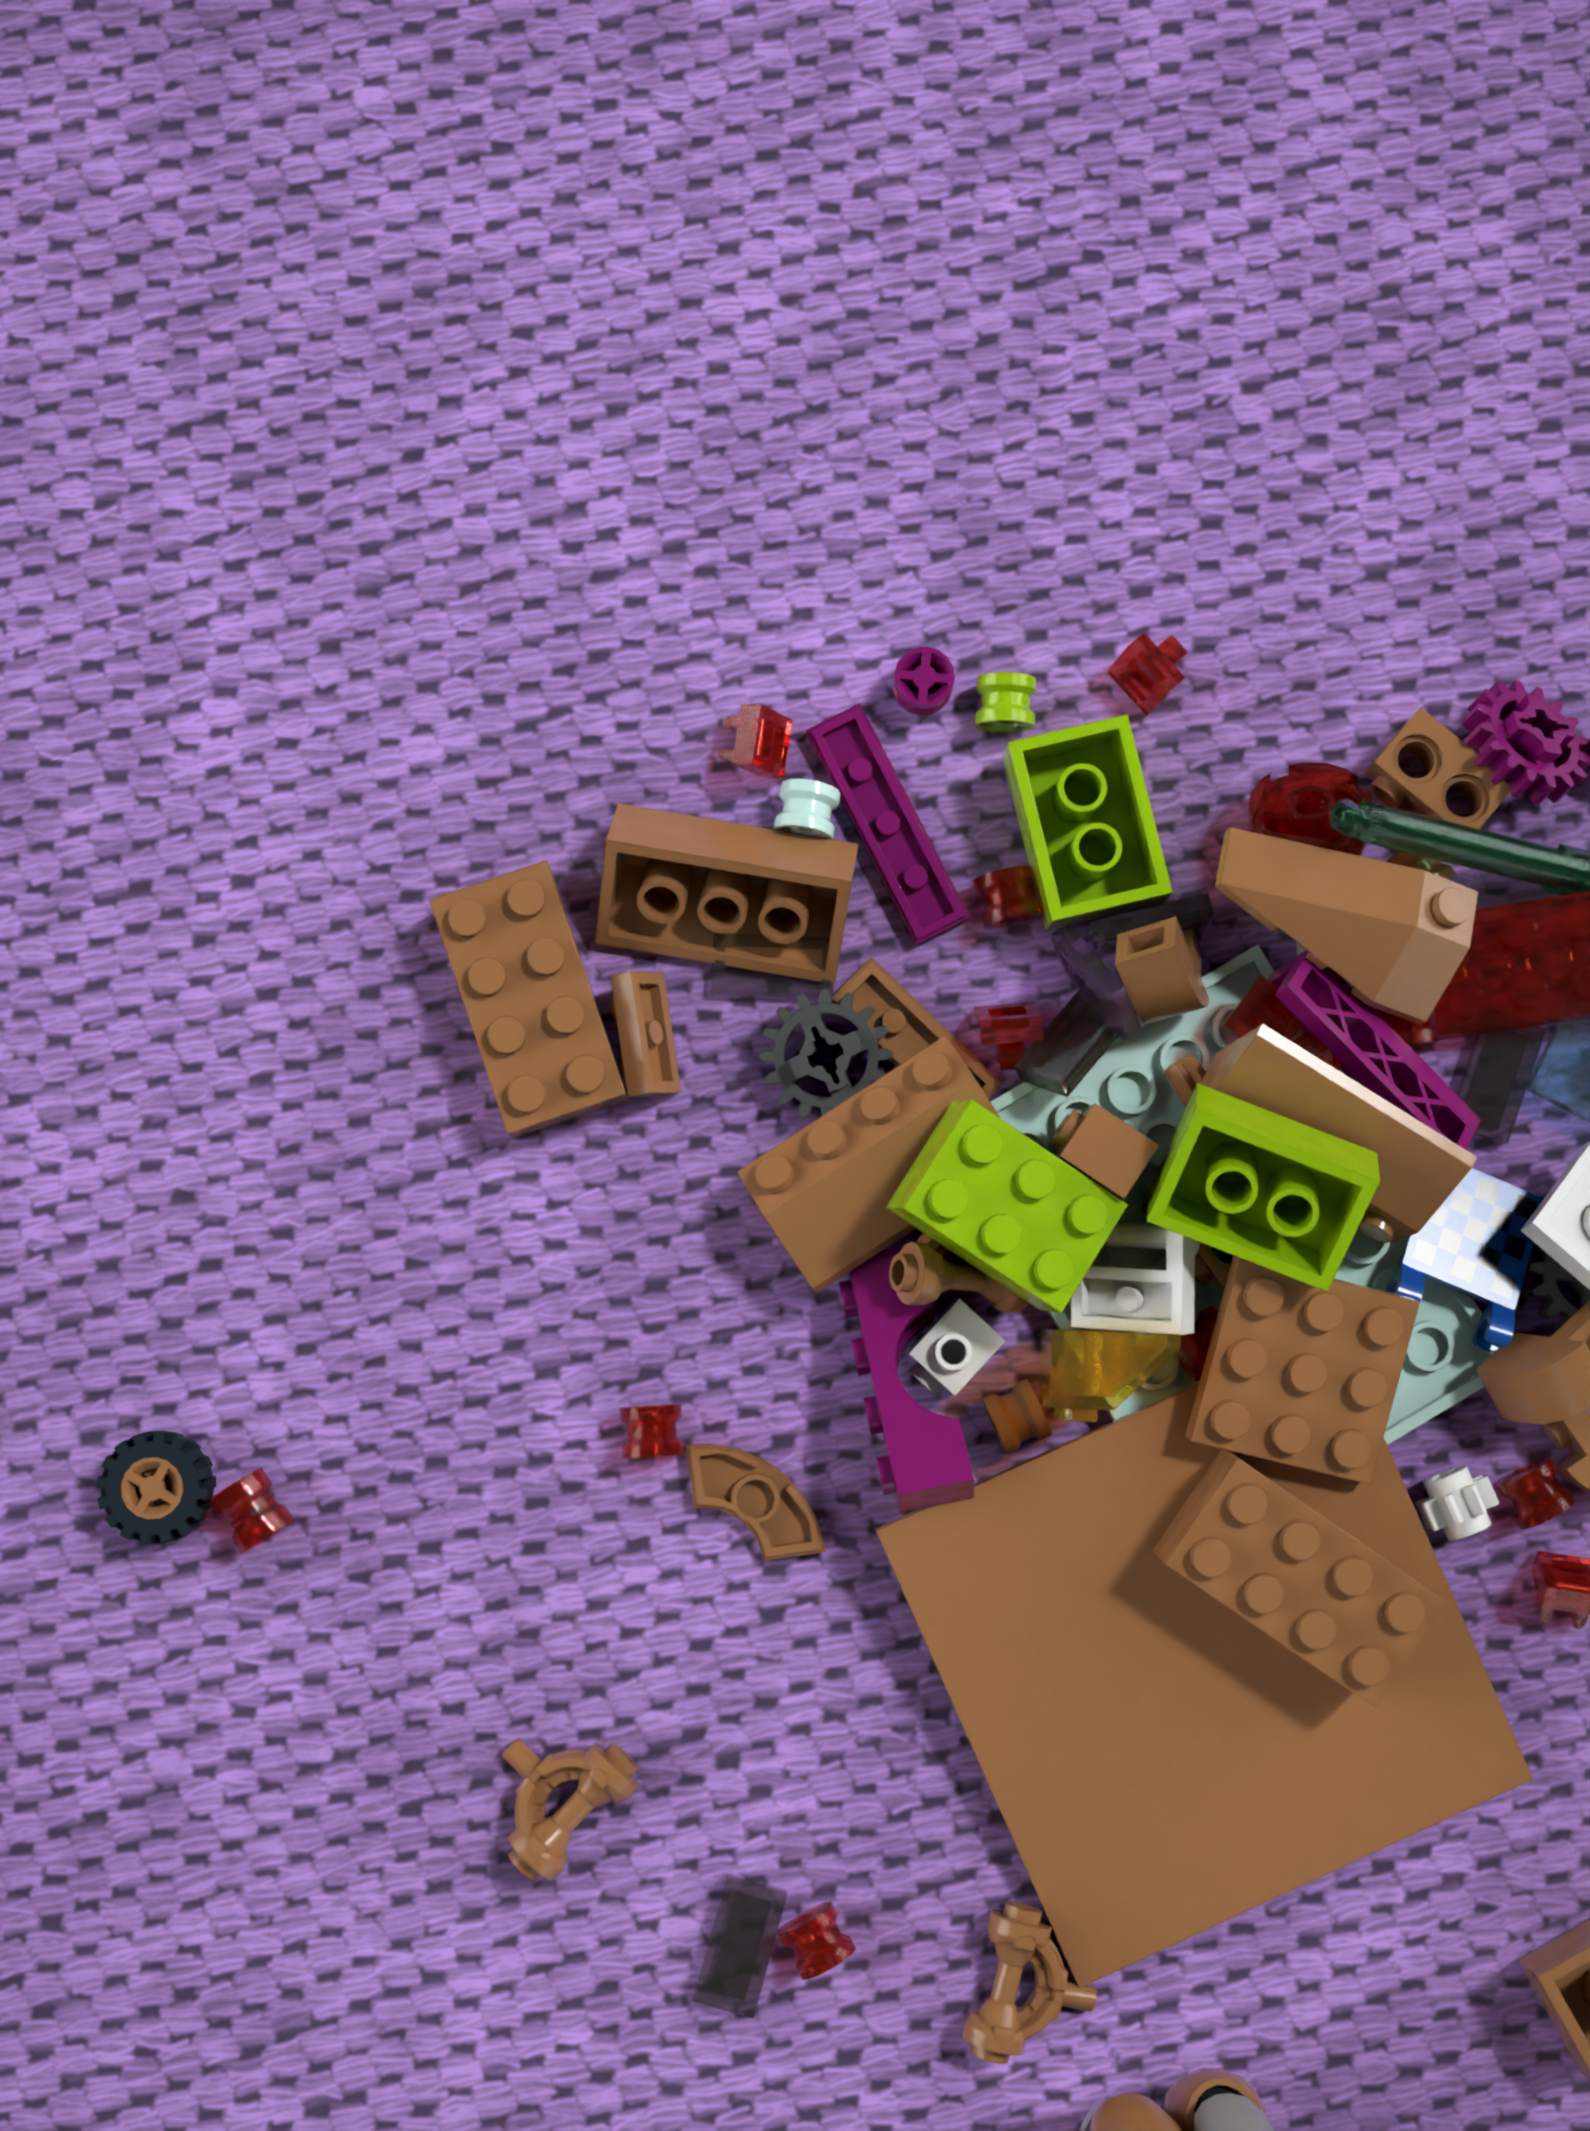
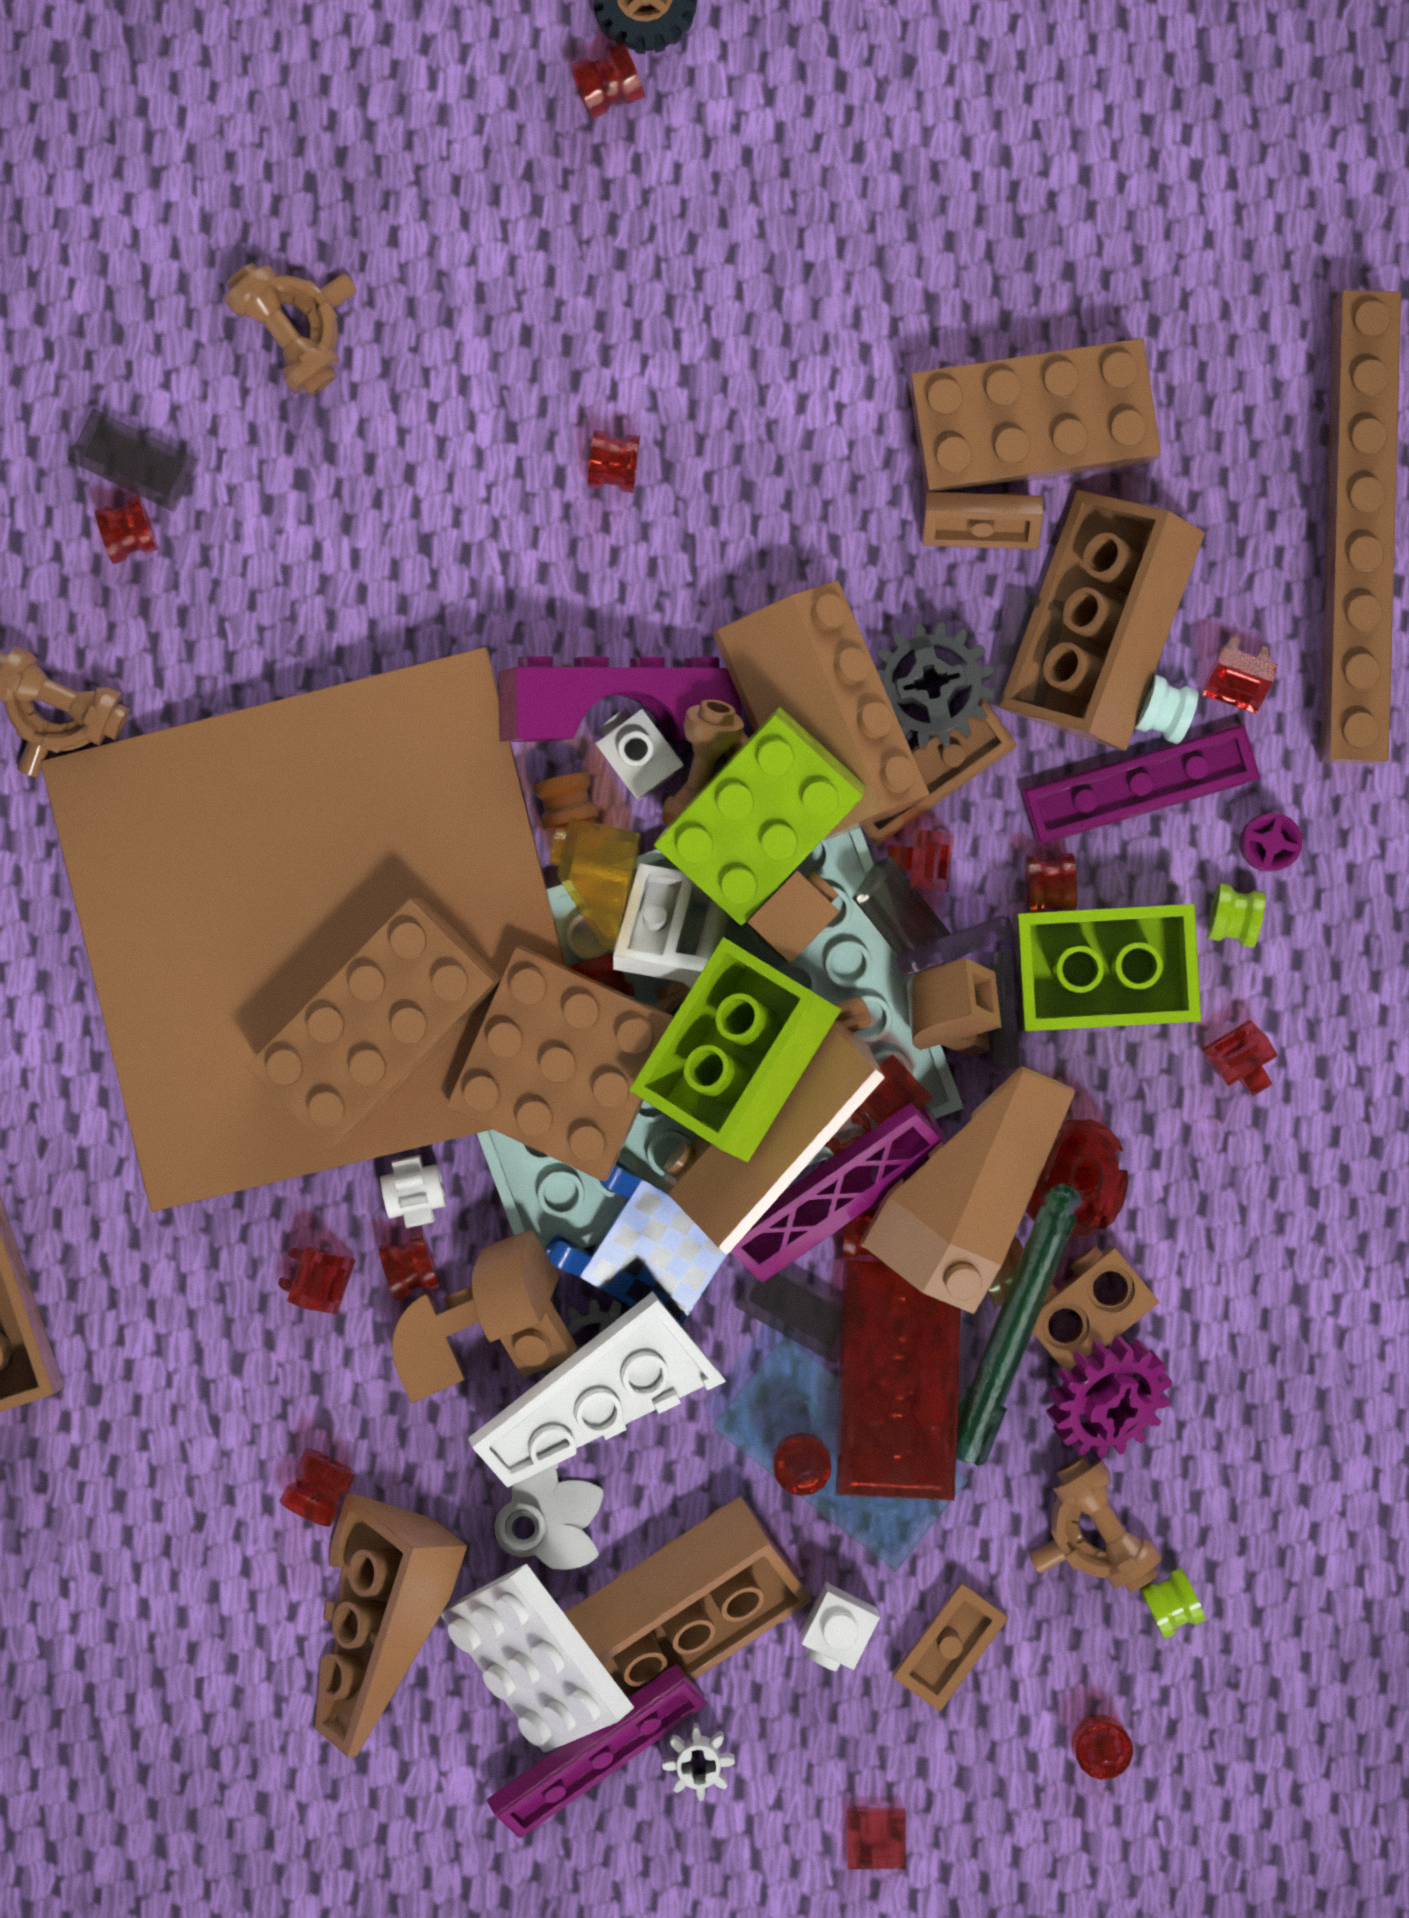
camera: 105 degrees right, 5 degrees up
medium nougat tile [686,1444,826,1561] -> none
none -> medium nougat brick [1320,290,1401,764]

